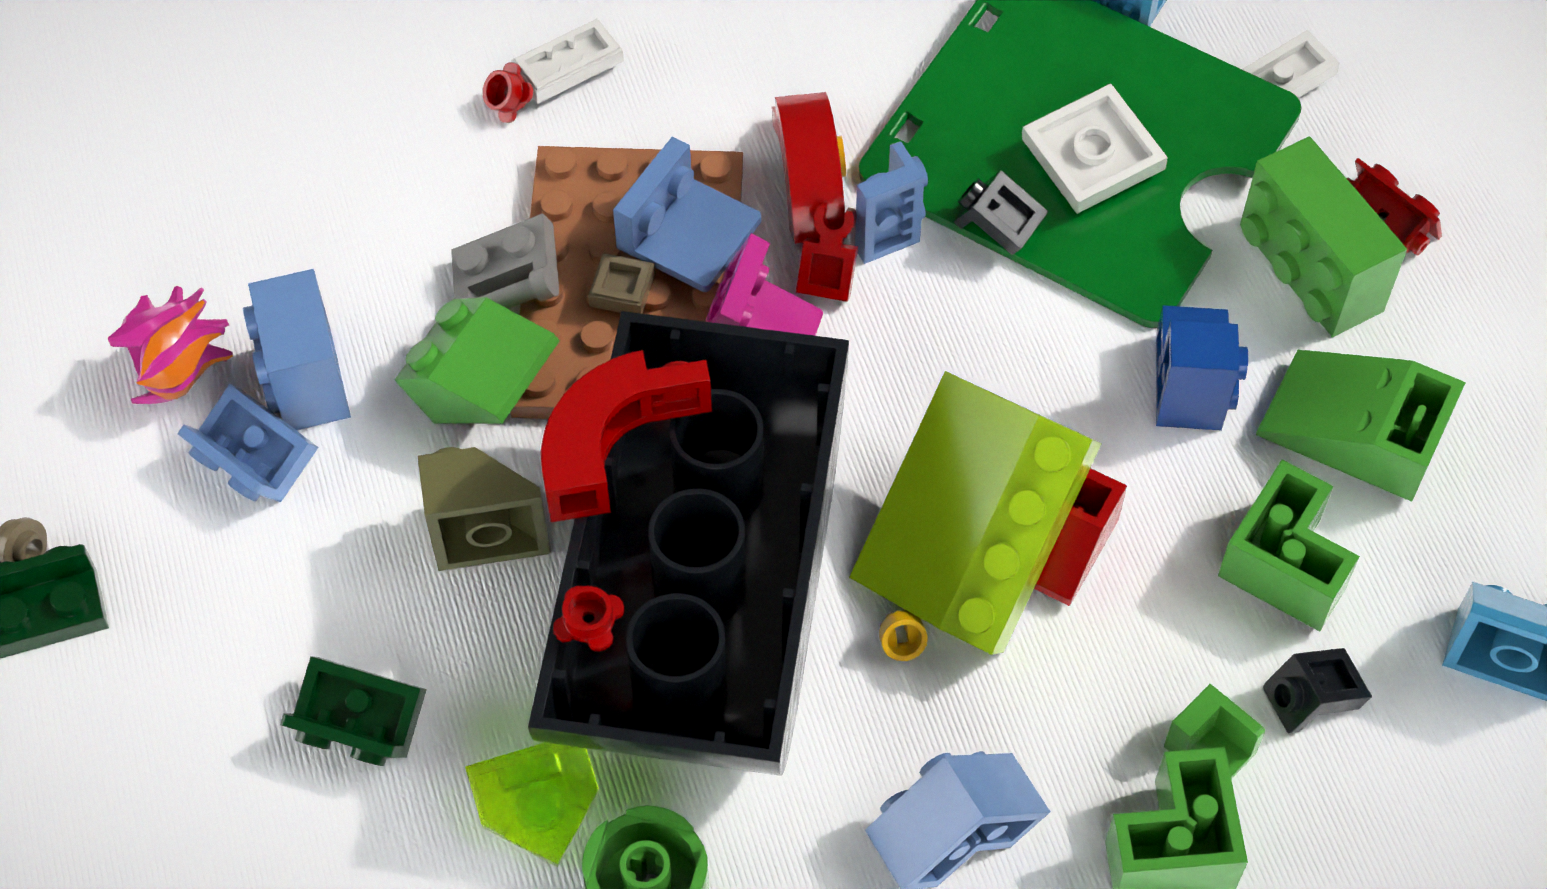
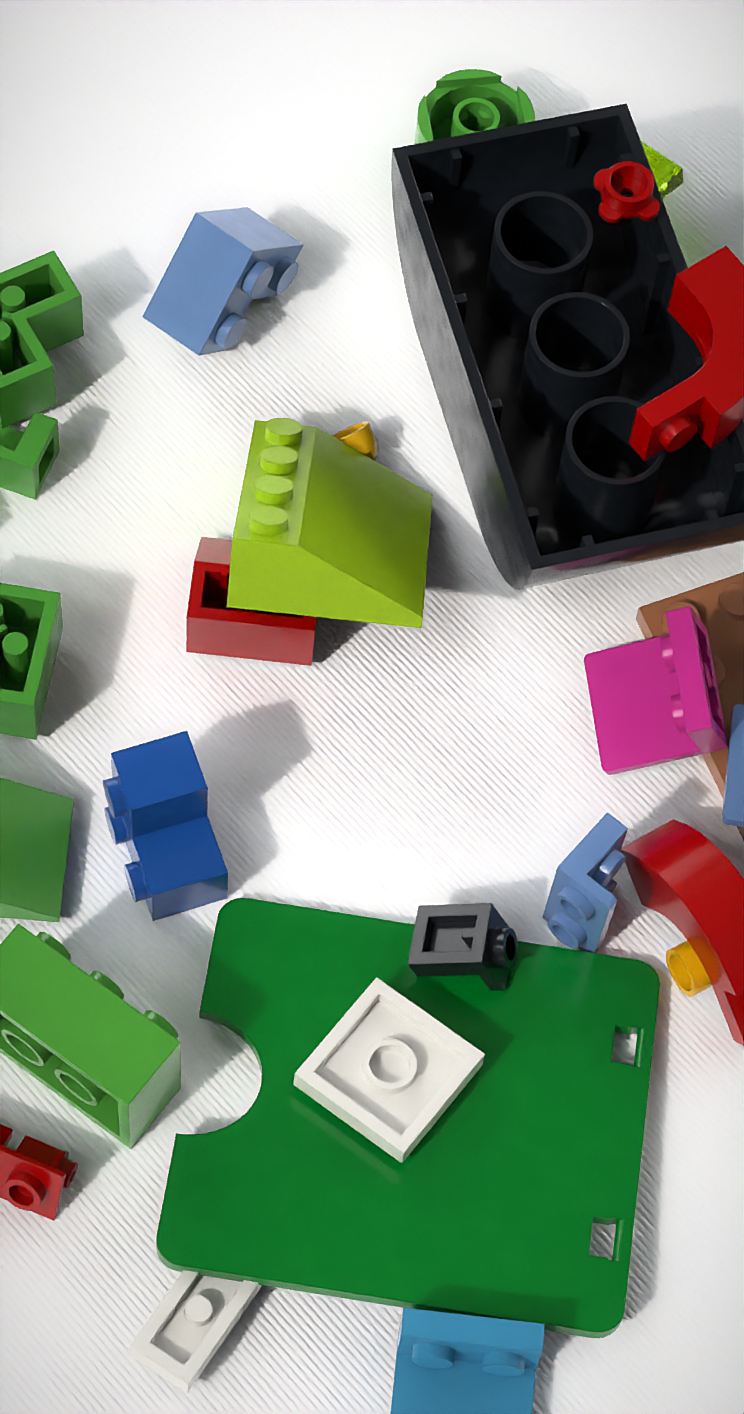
camera: 150 degrees right, 5 degrees up
red plate [796,203,859,302] -> none

